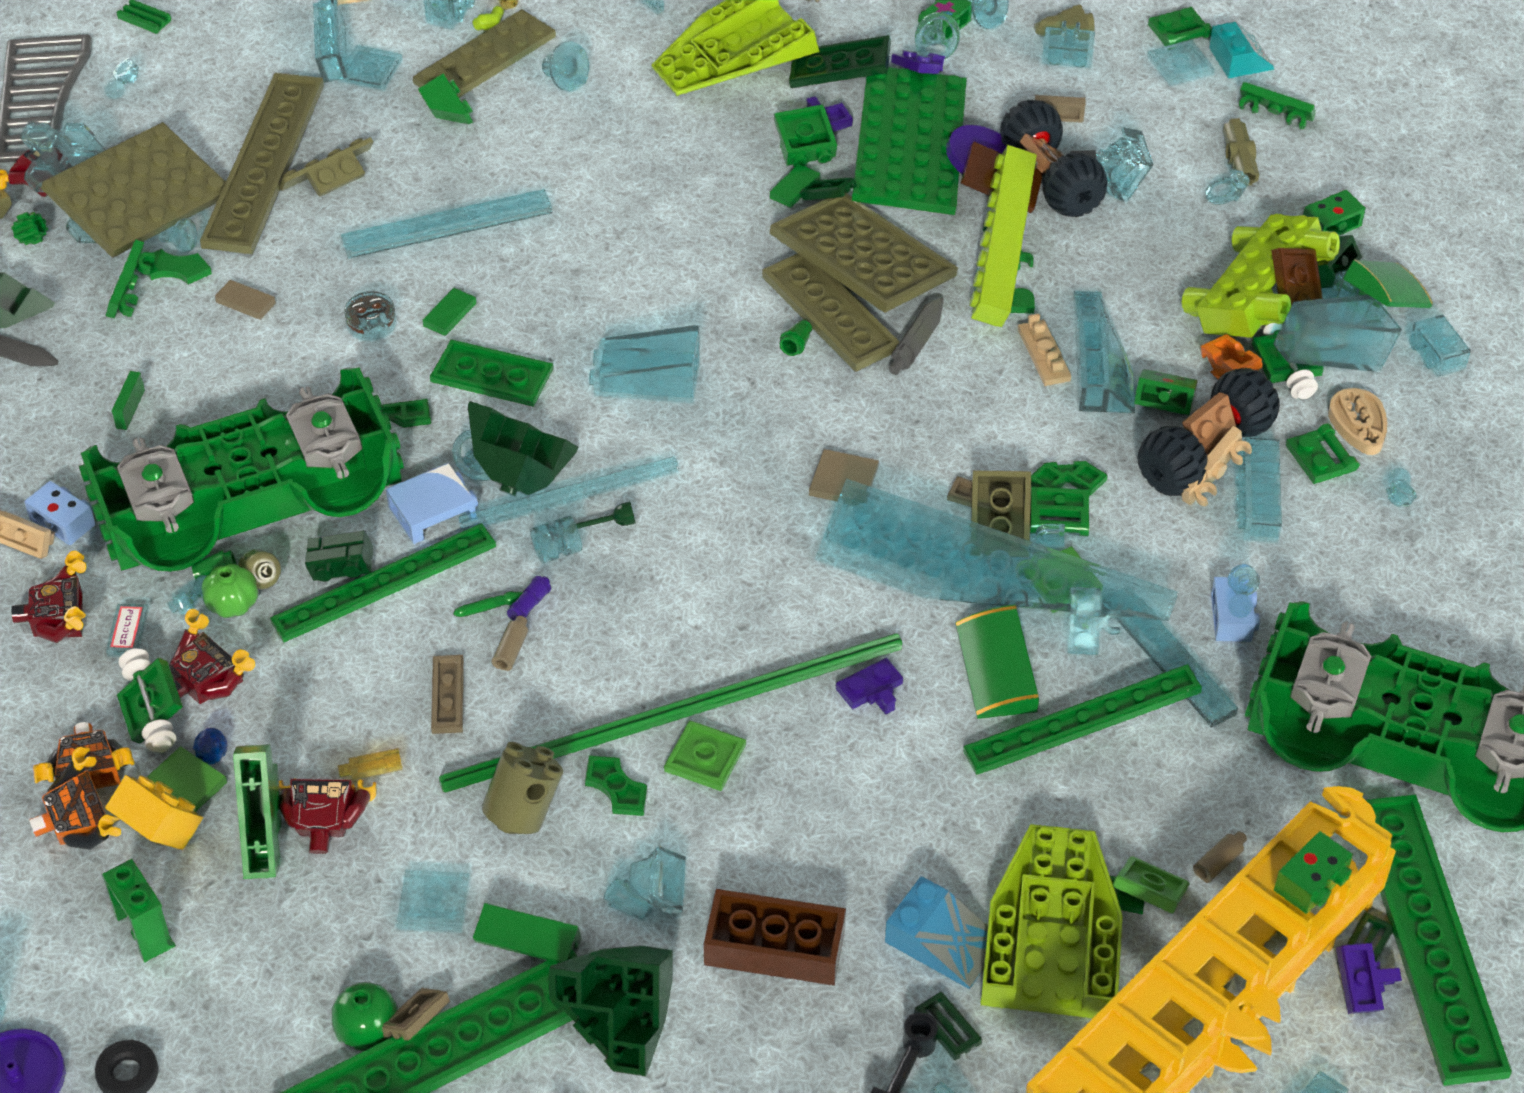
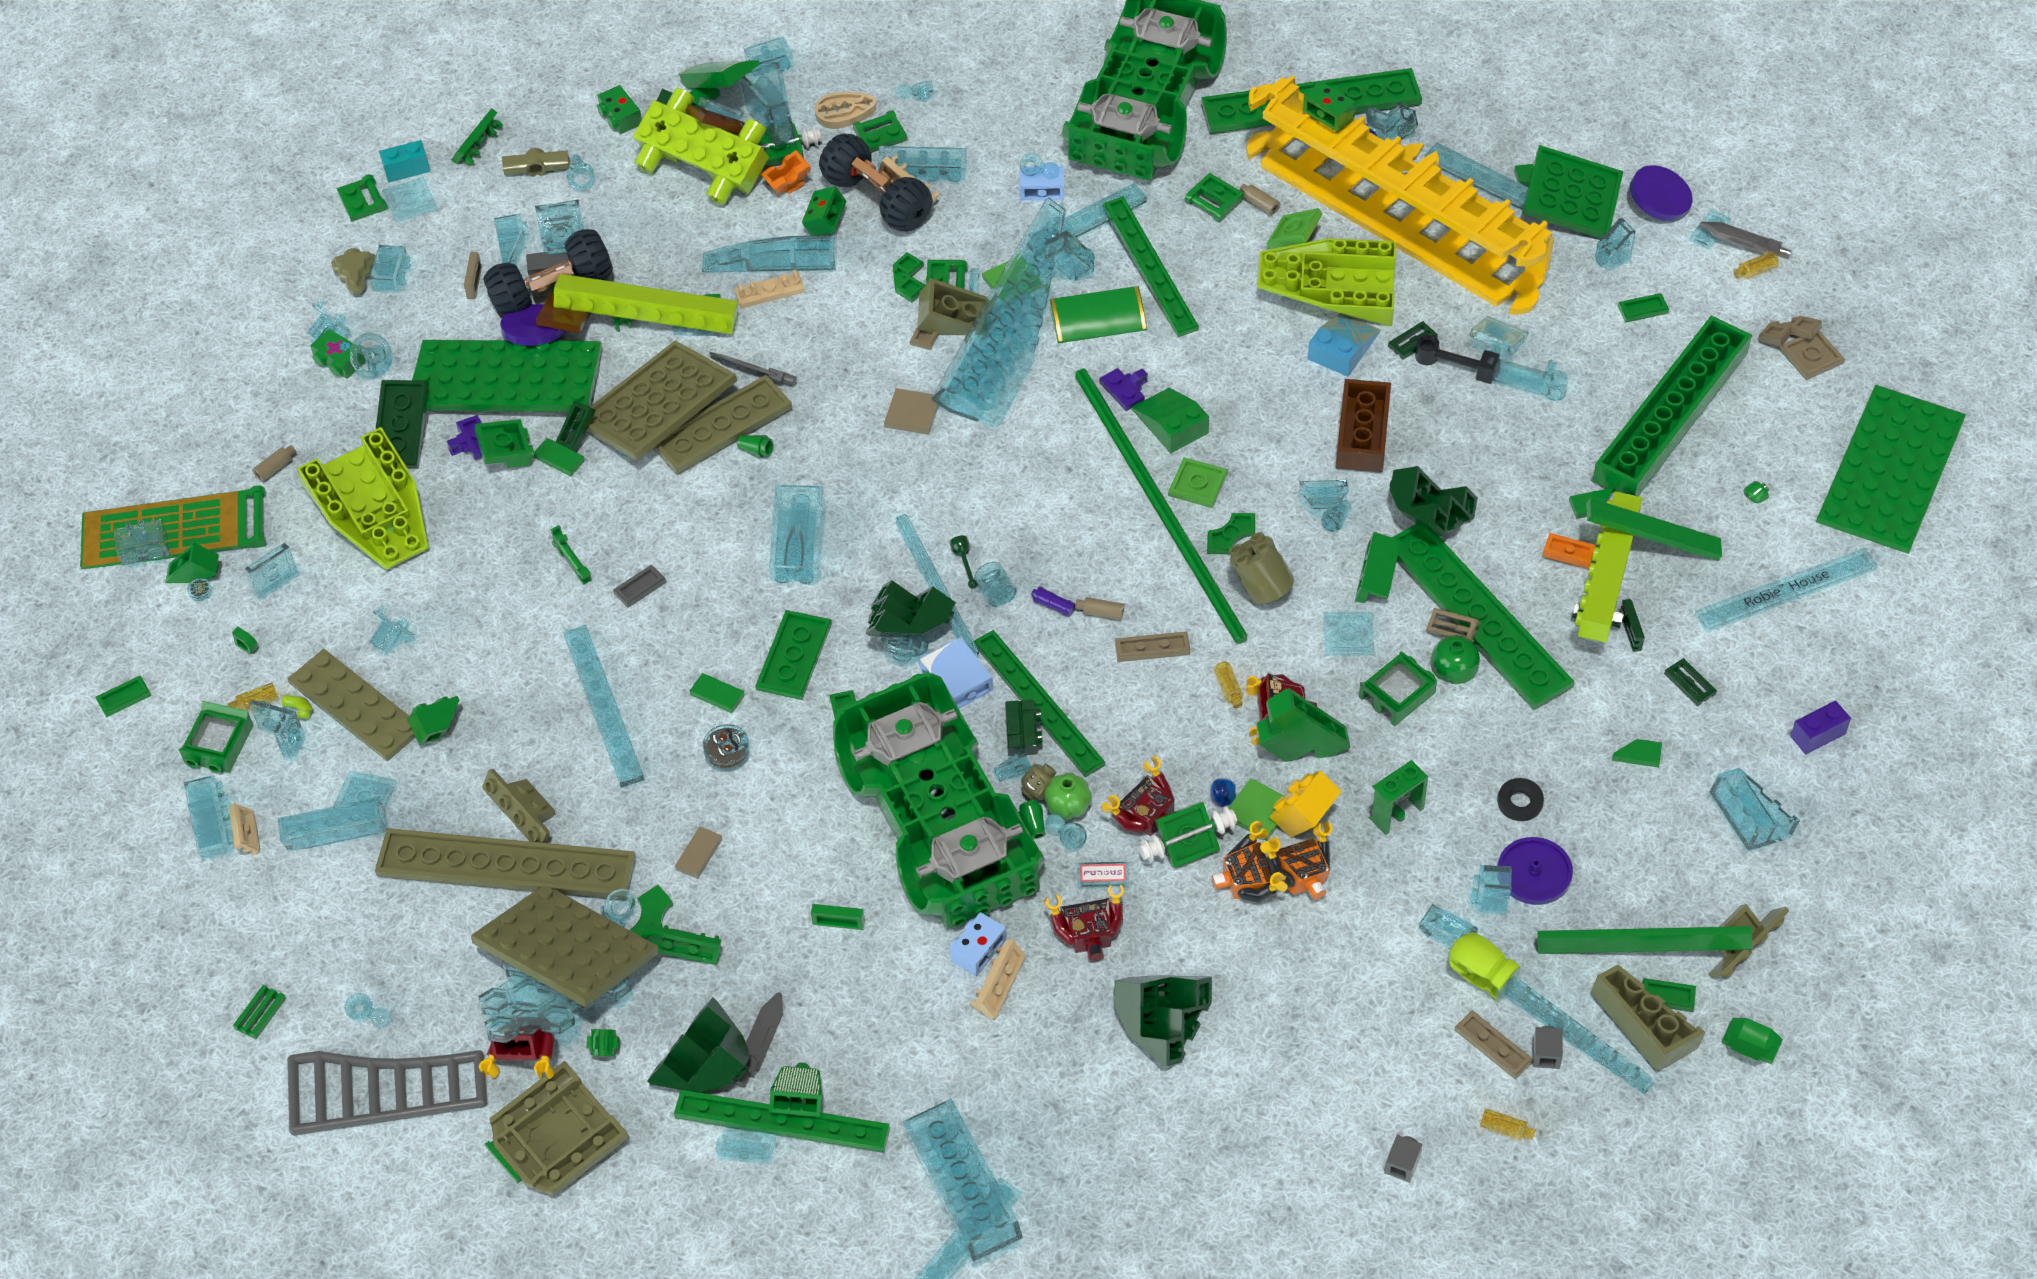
camera: 90 degrees left, 5 degrees up
green piece [453,591,523,617] -> none
dark purple hinge [891,50,945,74] -> none
none -> clear light blue slope [494,213,529,266]
none -> green bar [550,525,592,585]
none -> dark grey tile [613,564,666,608]
none -> clear light blue cone [993,751,1031,782]
none -> green slope [1131,387,1209,454]
none -> green plate [1184,173,1244,222]
none -> green window [1359,651,1437,727]
none -> clear light blue brick [1365,103,1418,140]

